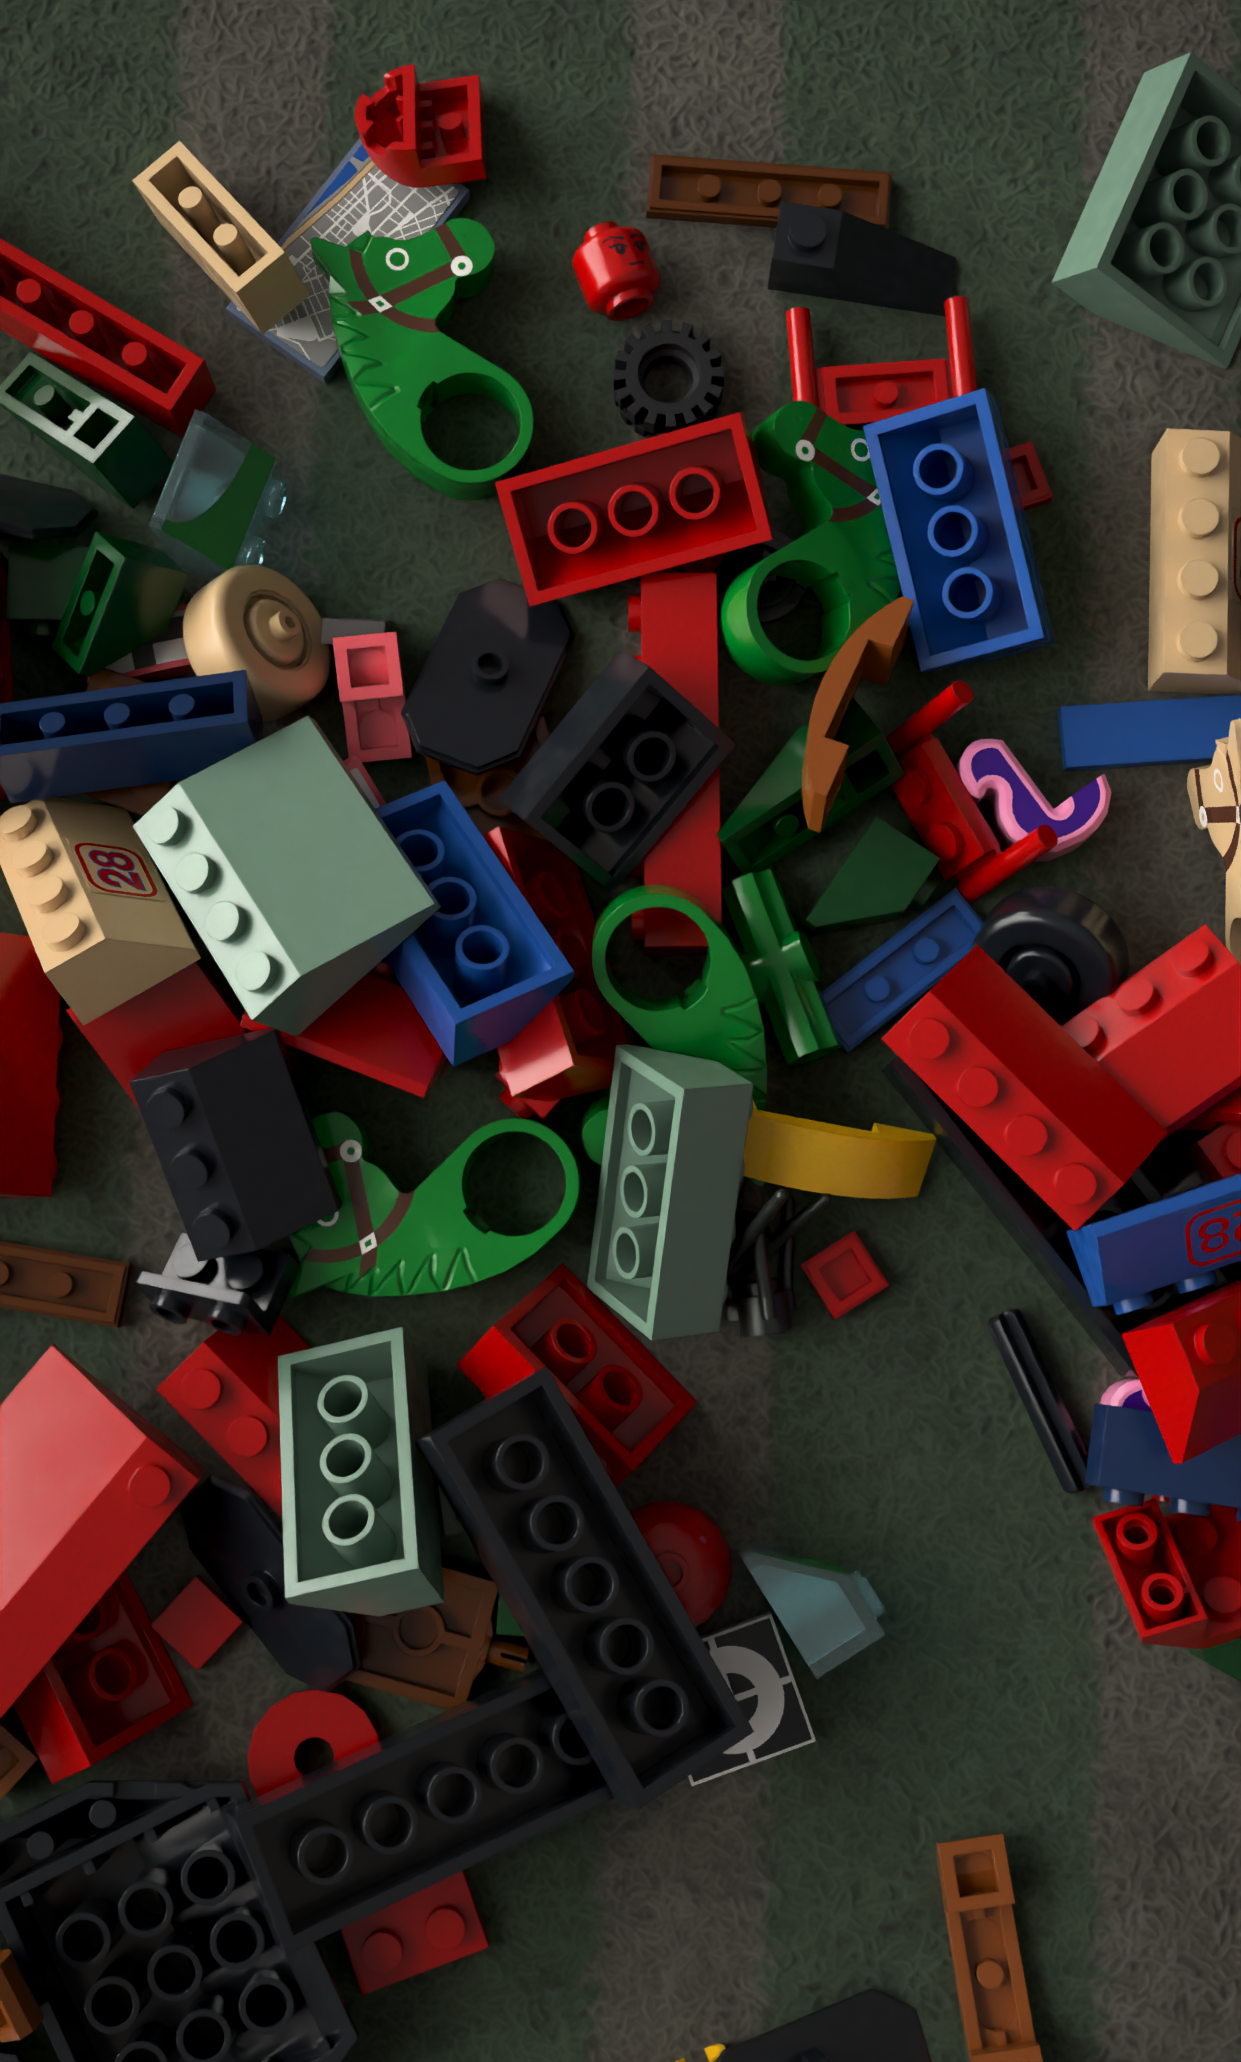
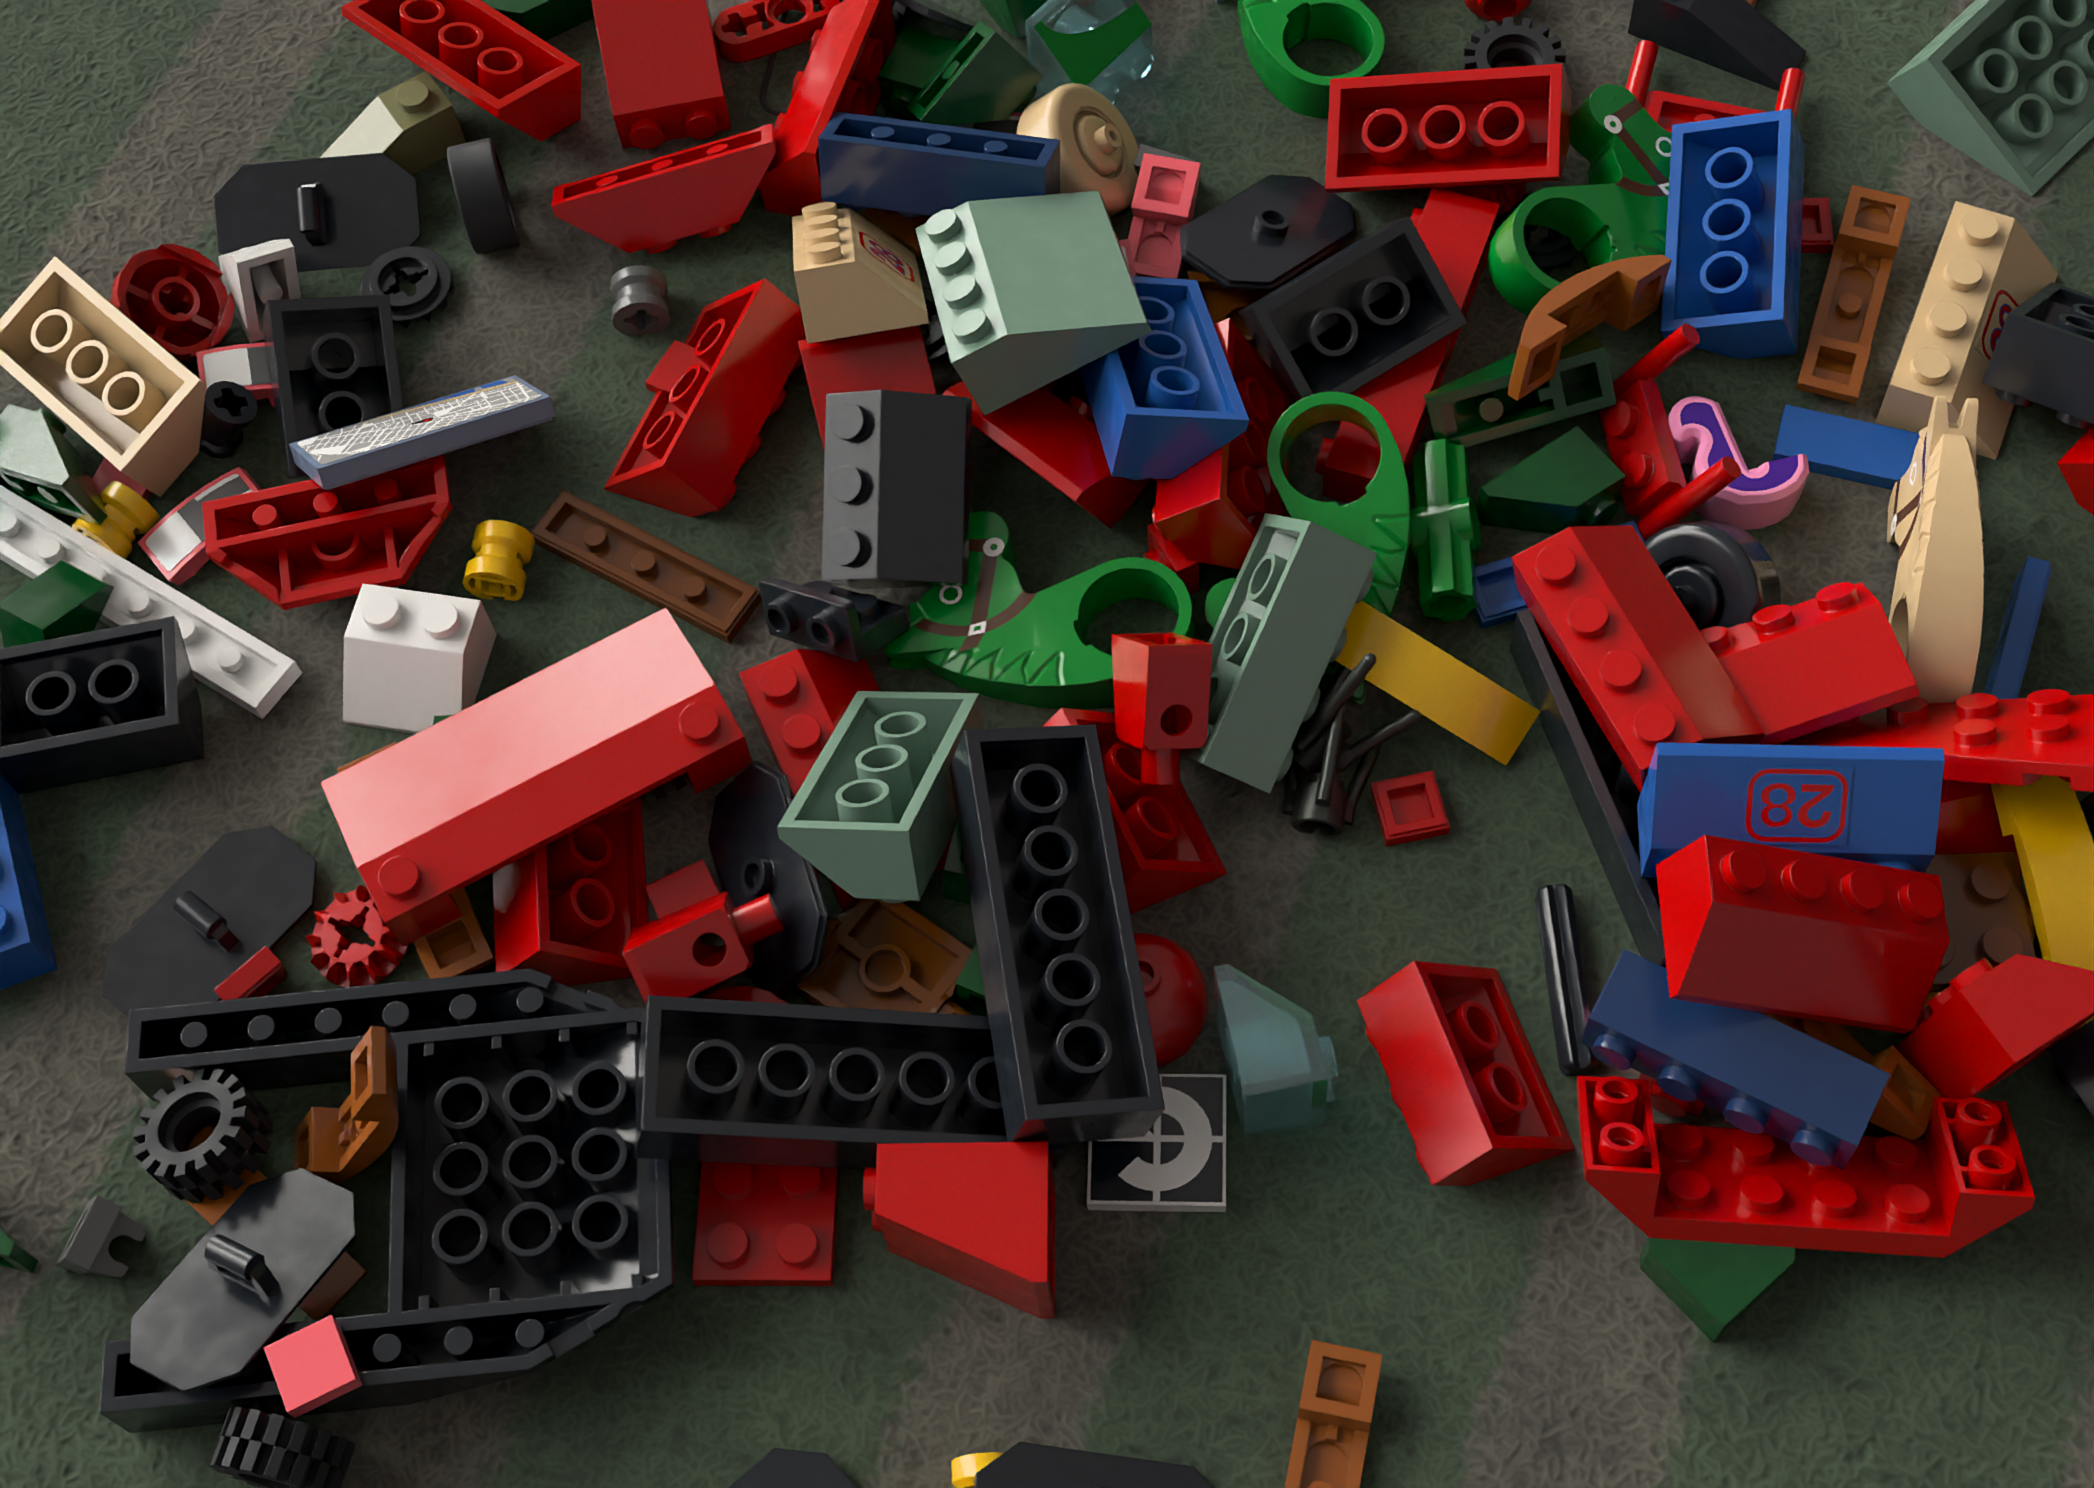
camera: 30 degrees right, 20 degrees down
none -> red torso [622,891,785,1004]
none -> red slope [863,1141,1056,1319]
none -> red torso [1111,632,1212,785]
none -> red slope [1356,961,1575,1186]
none -> dark orange slope [1795,185,1911,404]

